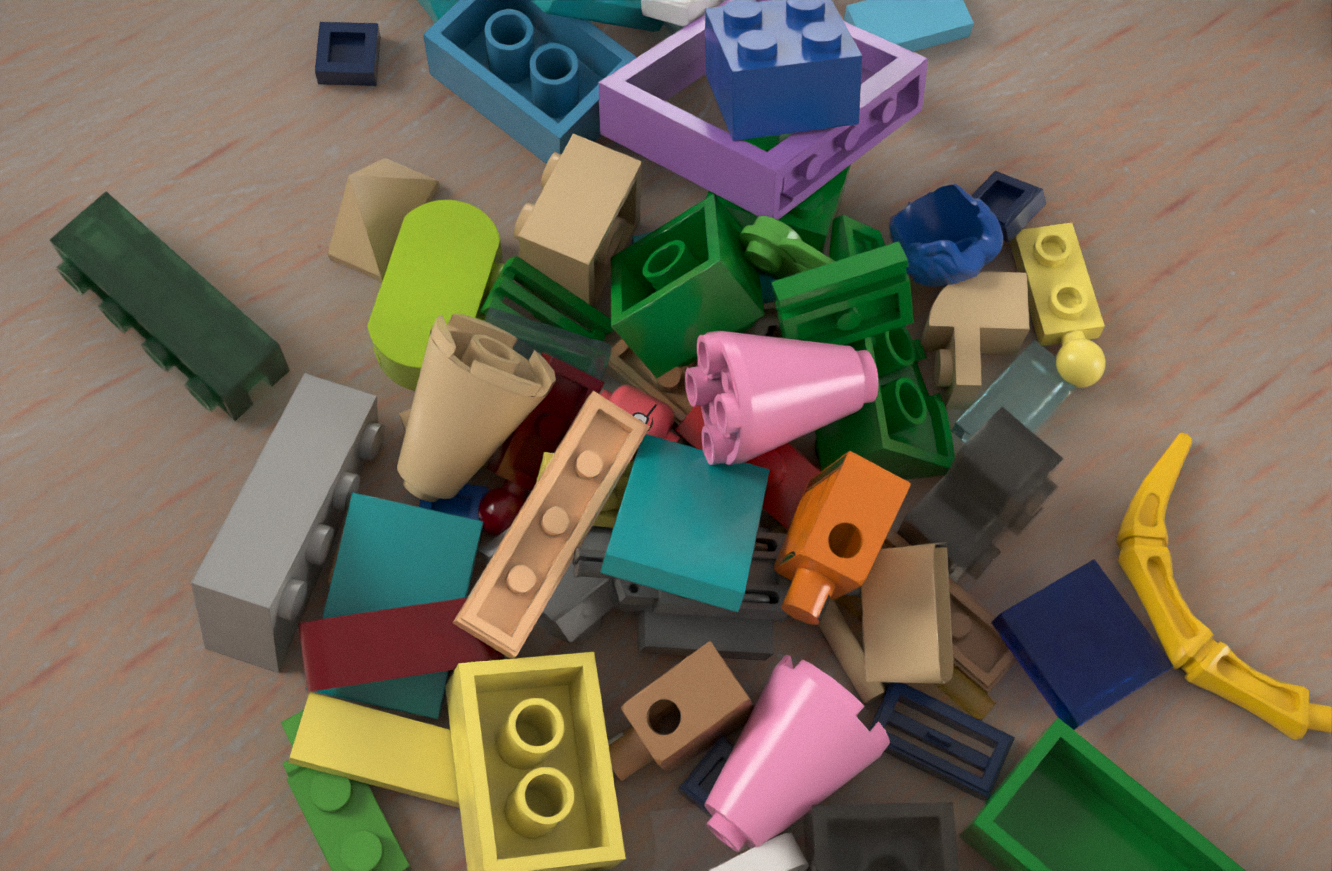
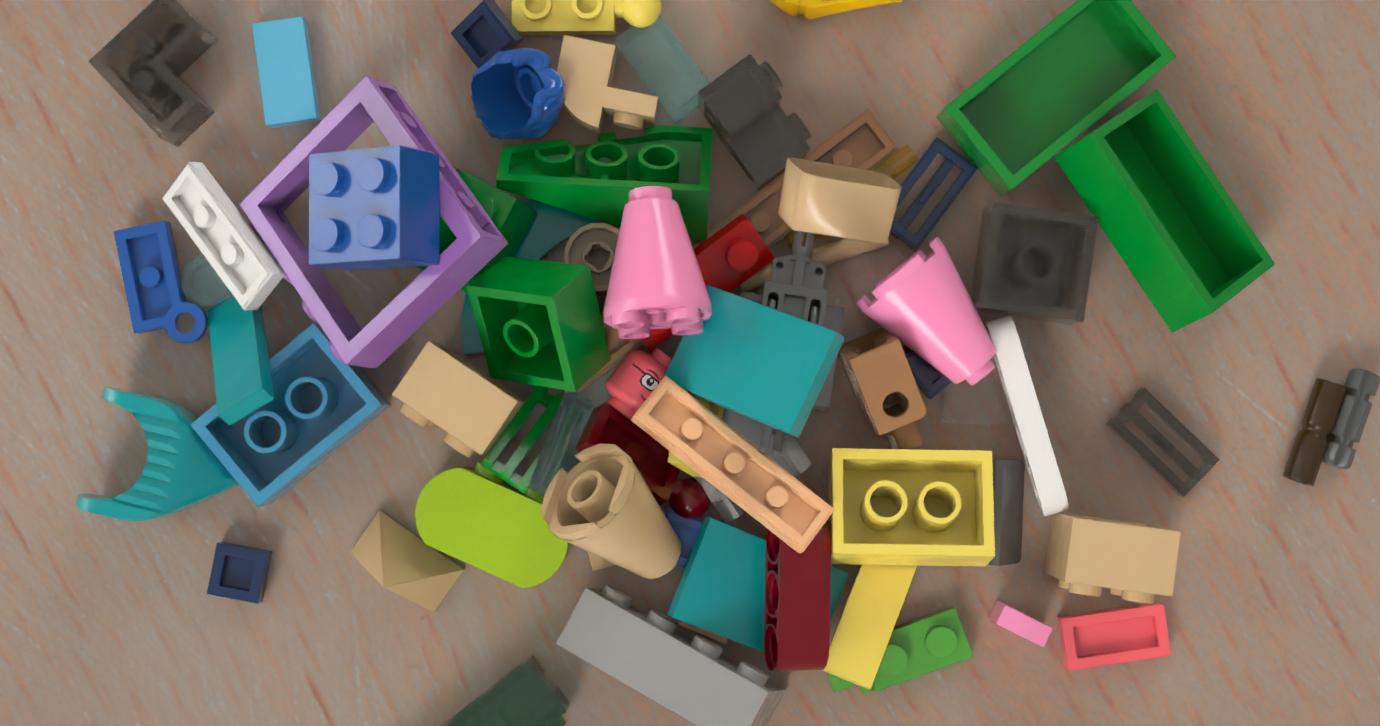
camera: 70 degrees left, 20 degrees up
bright green plate [739,216,835,280] -> none
green plate [771,241,914,345] -> none
orange torso [774,451,911,625] -> none
clear blue tile [991,559,1173,731] -> none

